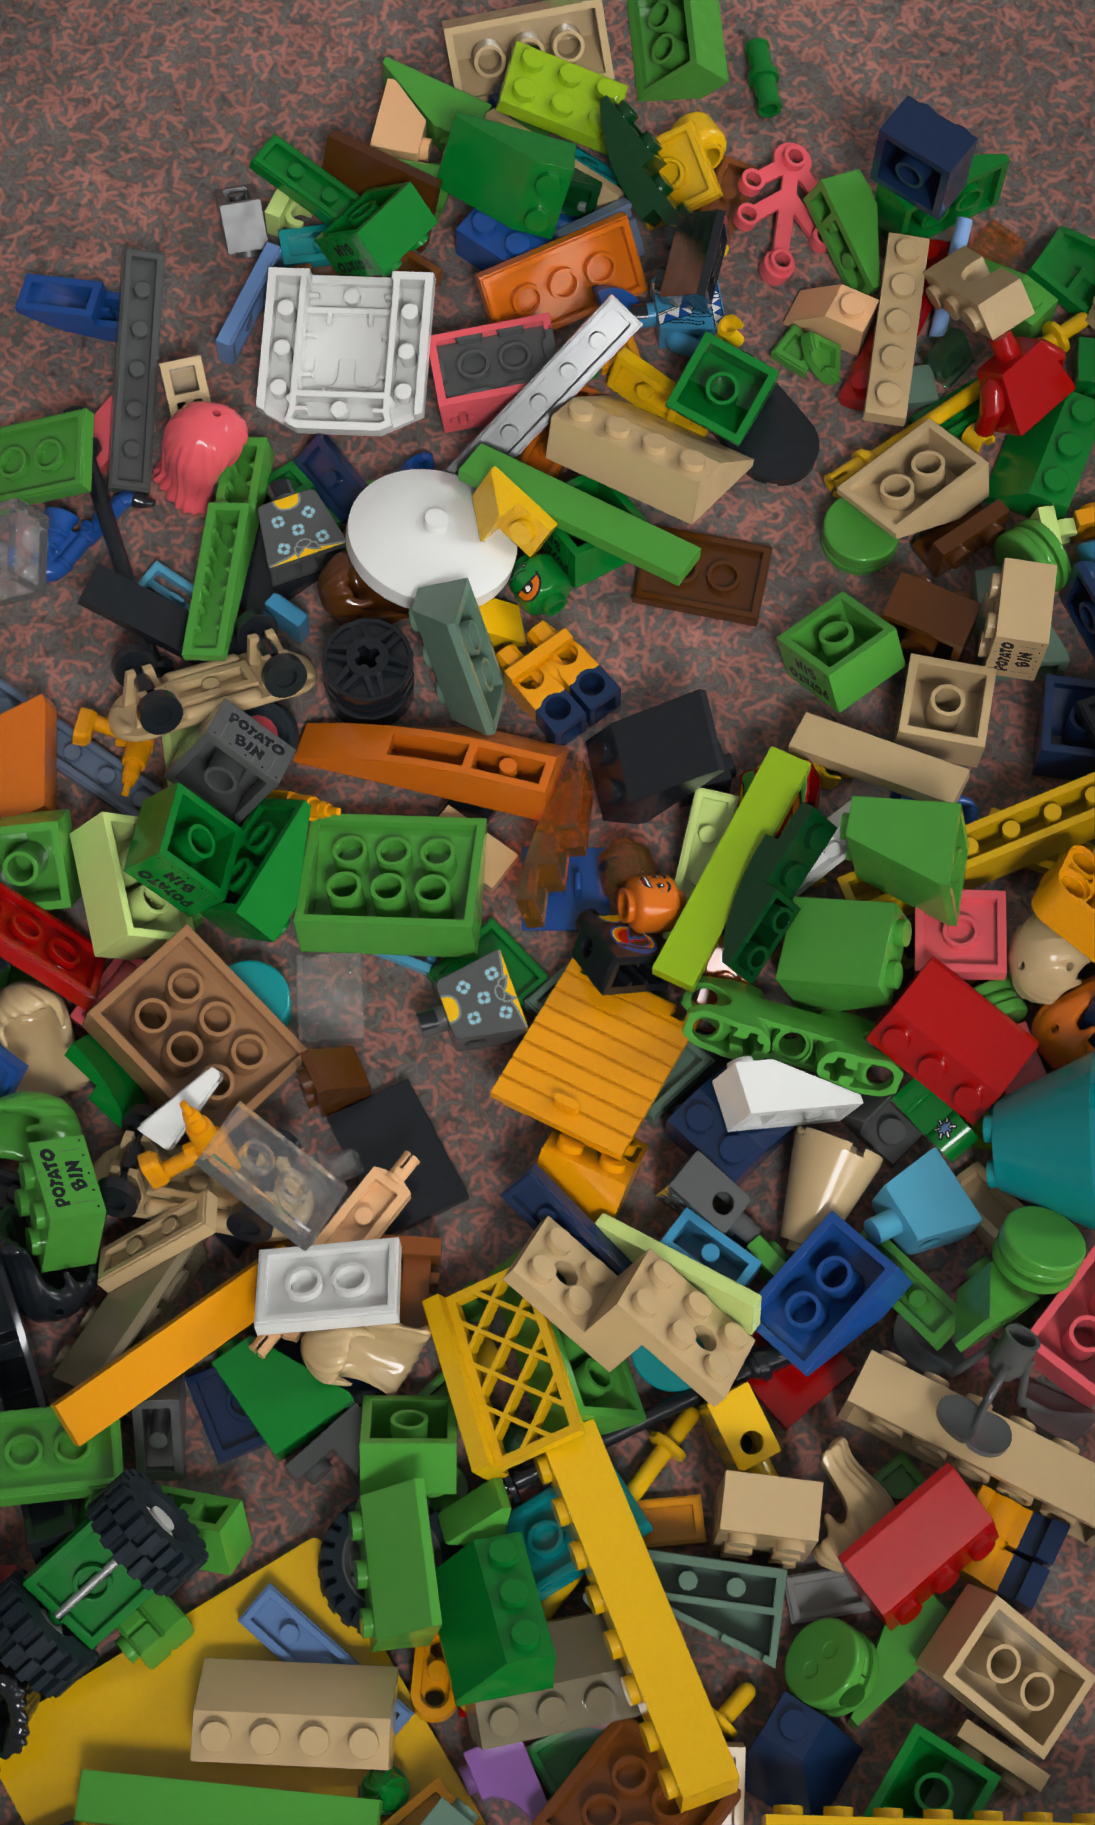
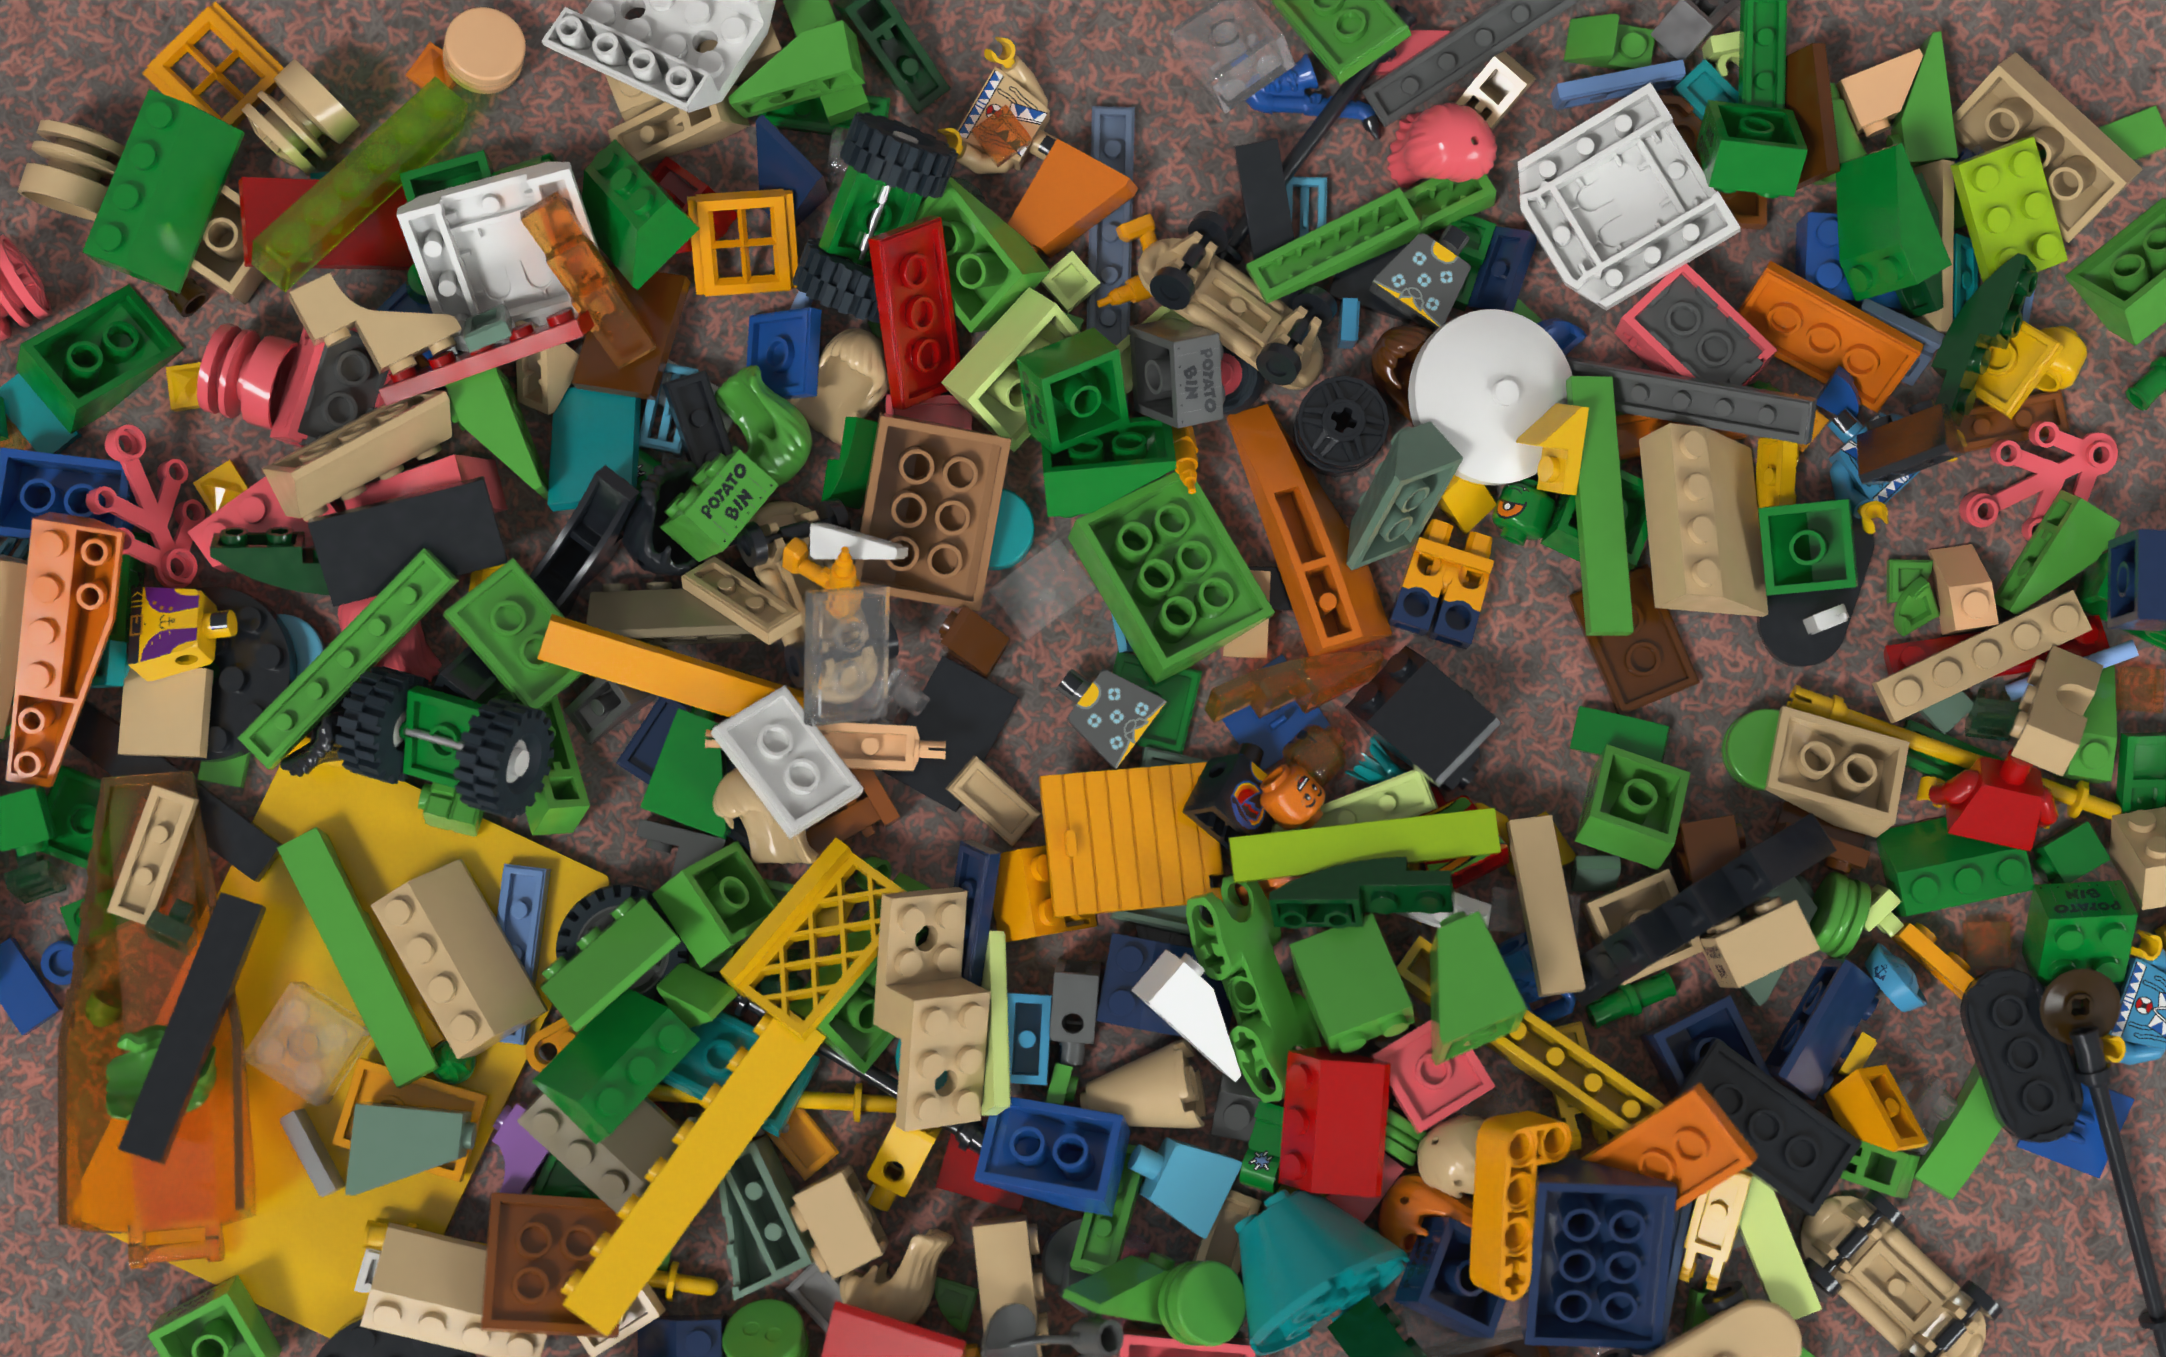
camera: 55 degrees right, 15 degrees up
none -> tan tile [945,756,1041,847]
none -> yellowish green tile [1040,250,1101,313]
none -> teal piece [1344,737,1409,785]
none -> bright green slope [1564,13,1655,71]
none -> green slope [1570,706,1670,763]
none -> sand green tile [1571,855,1621,891]
none -> black arch [1573,813,1837,1007]
none -> green pin [1584,970,1676,1029]
none -> white tile [1803,603,1850,635]

